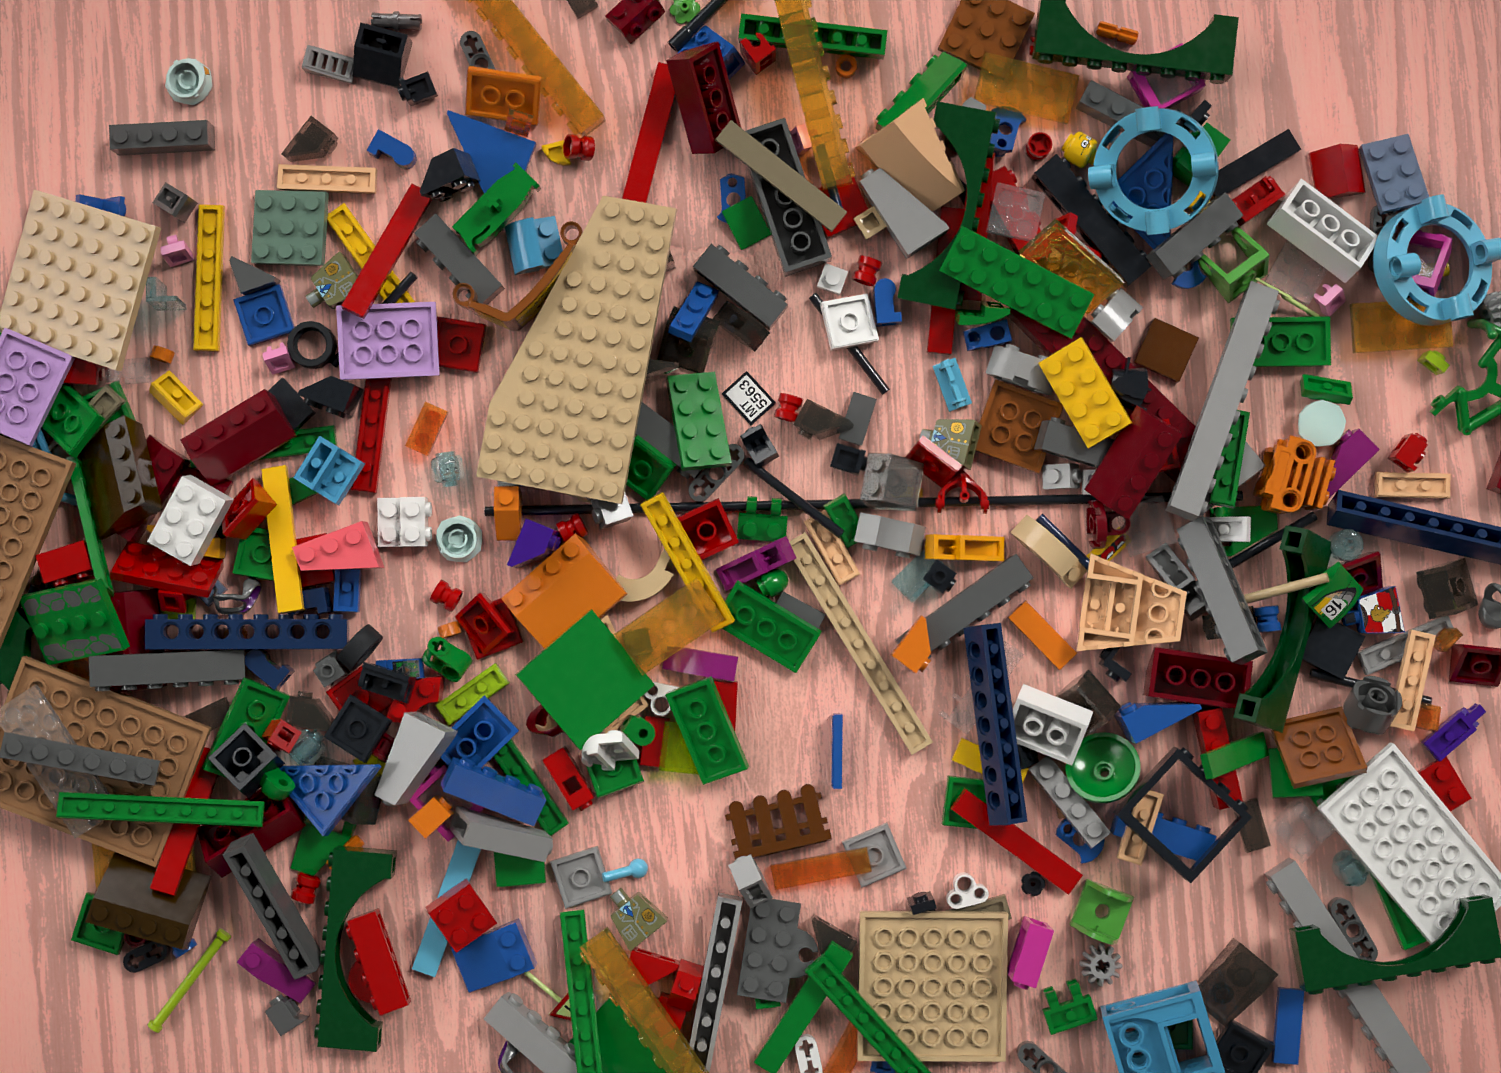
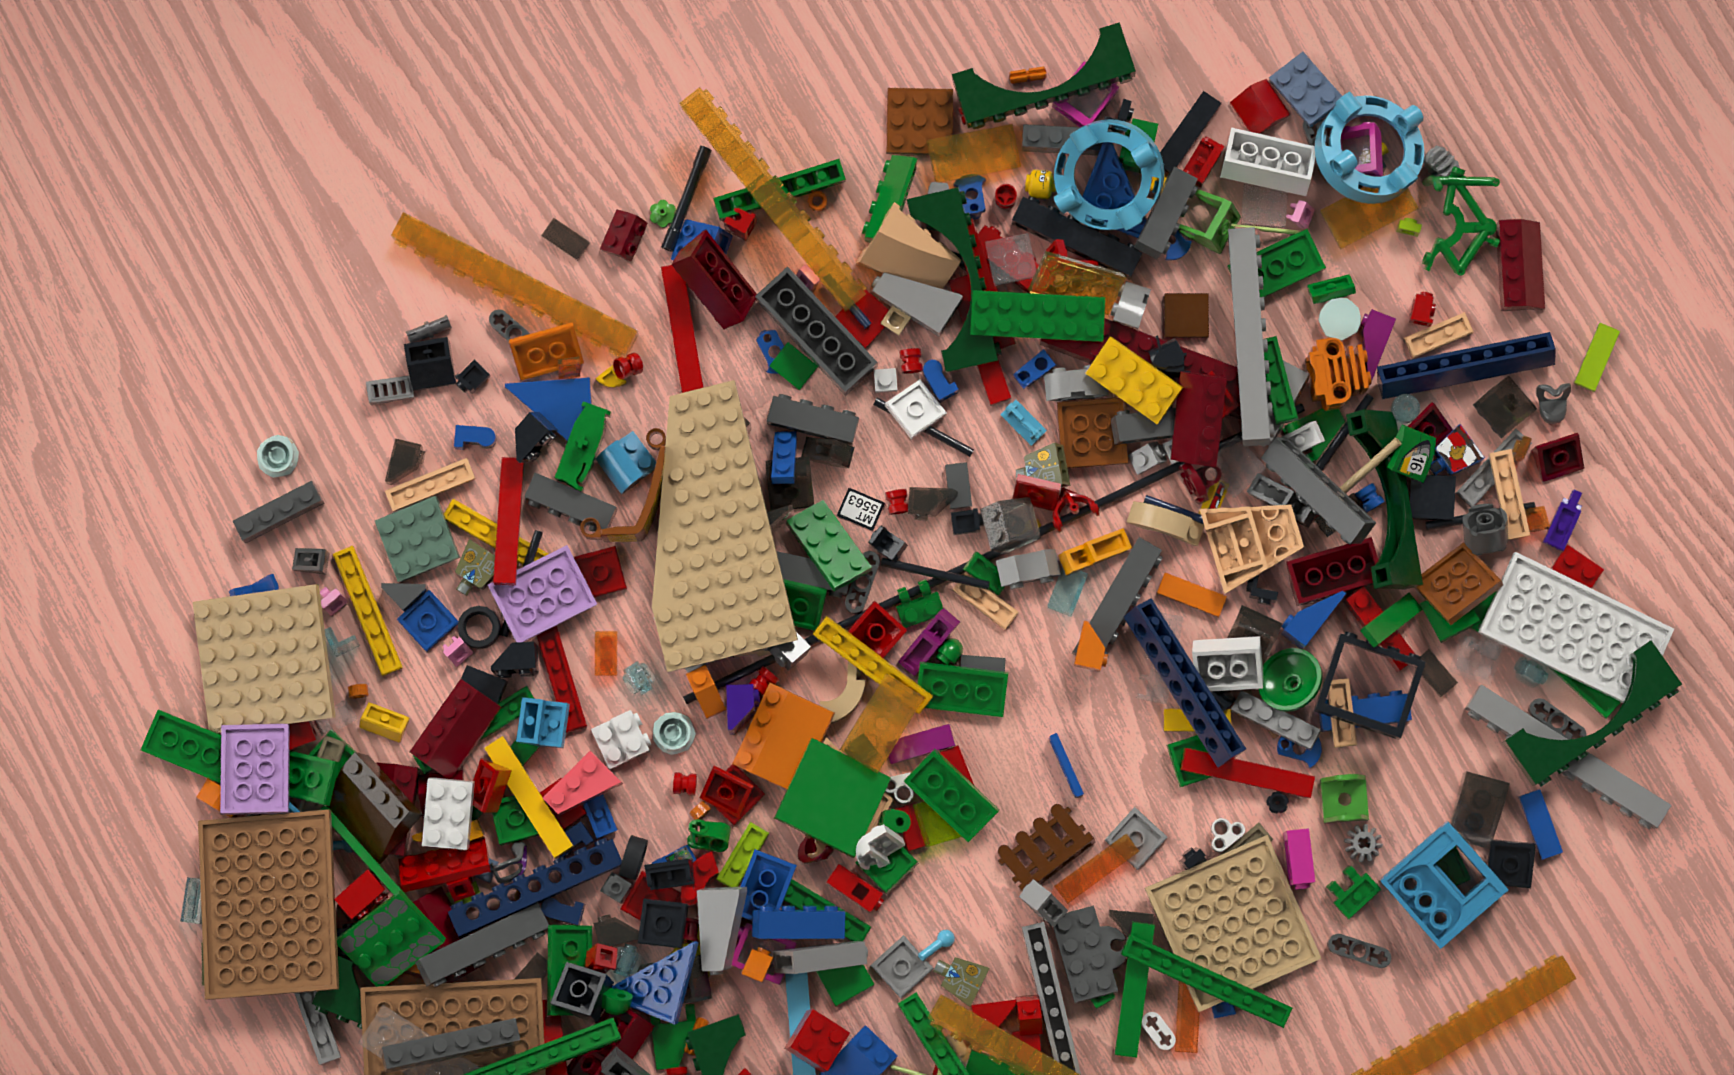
camera: 25 degrees left, 5 degrees down
dark tan tile [716,120,847,232] -> none
tan plate [789,532,933,755] -> none
black bracket [923,560,957,594] -> none
green slope [955,301,1010,325] -> none

